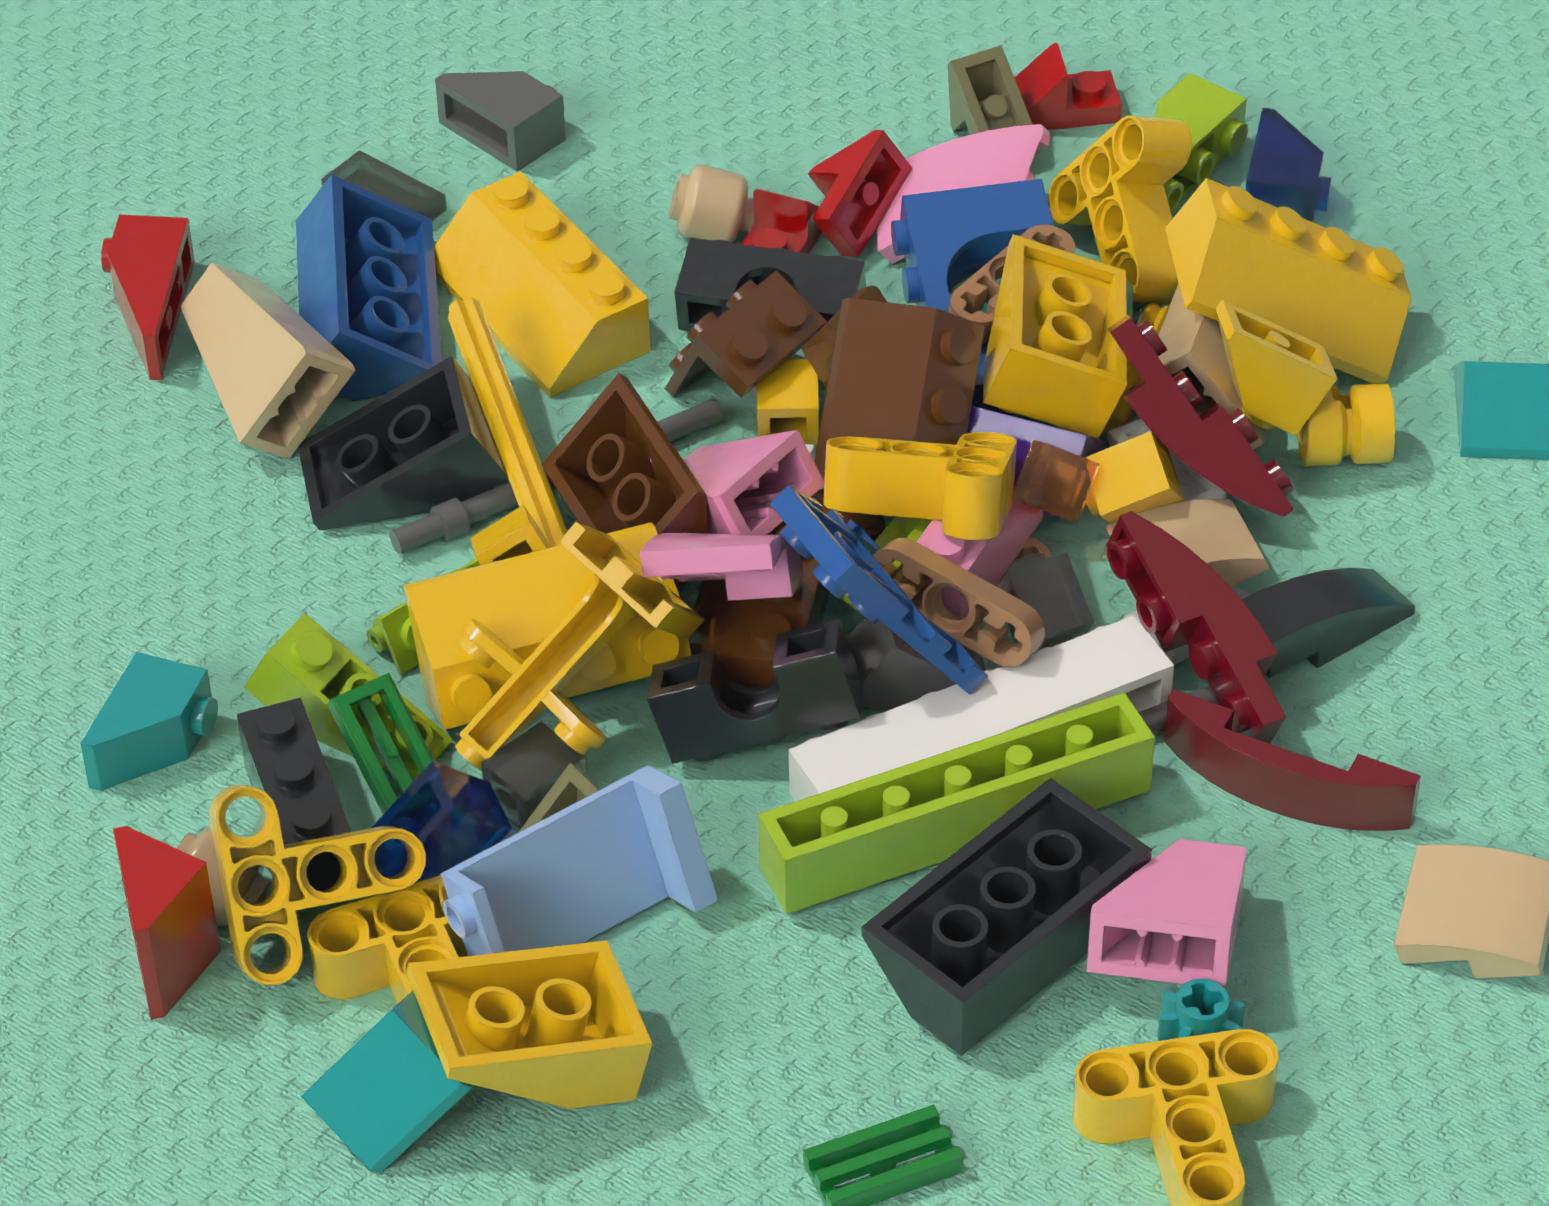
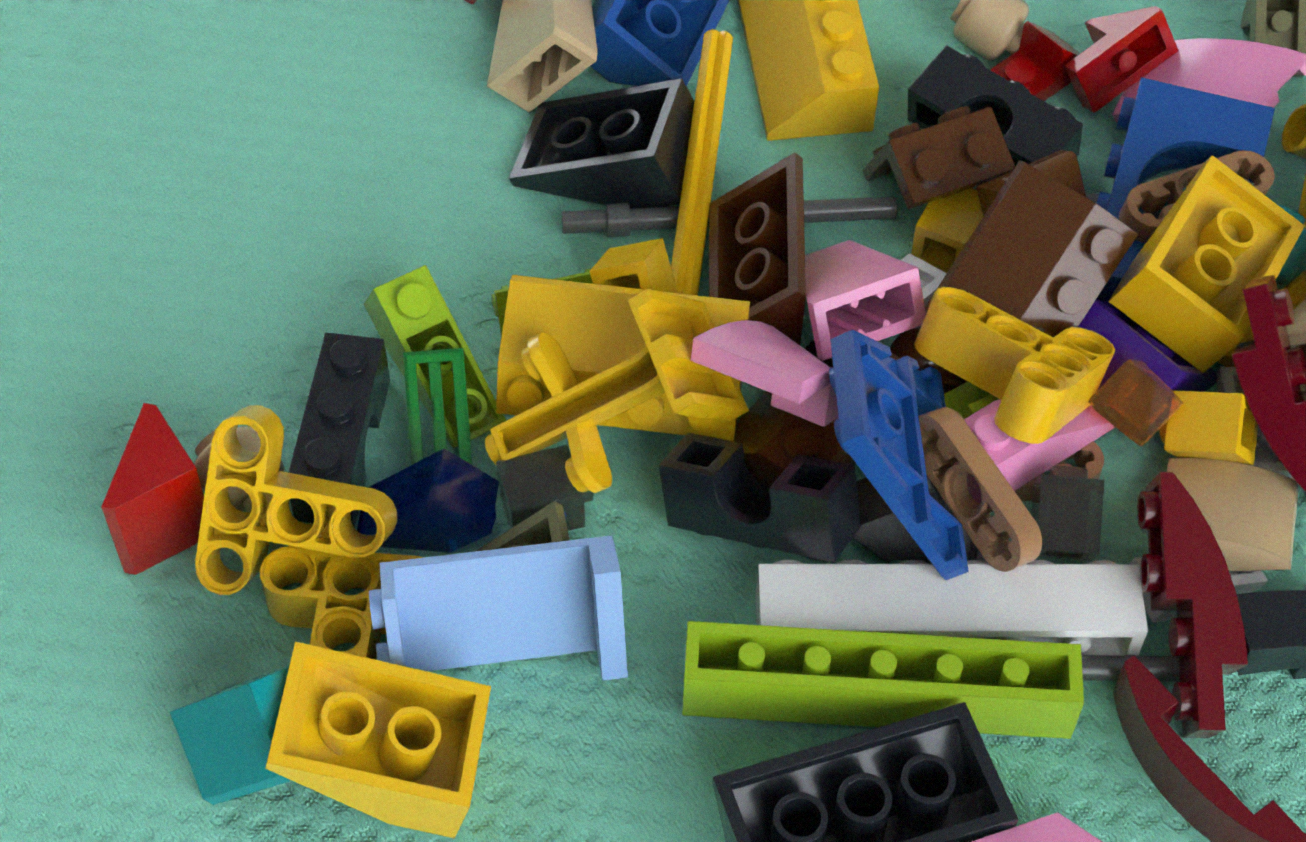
camera: 25 degrees right, 10 degrees up
teal slope [80,652,218,791] -> none

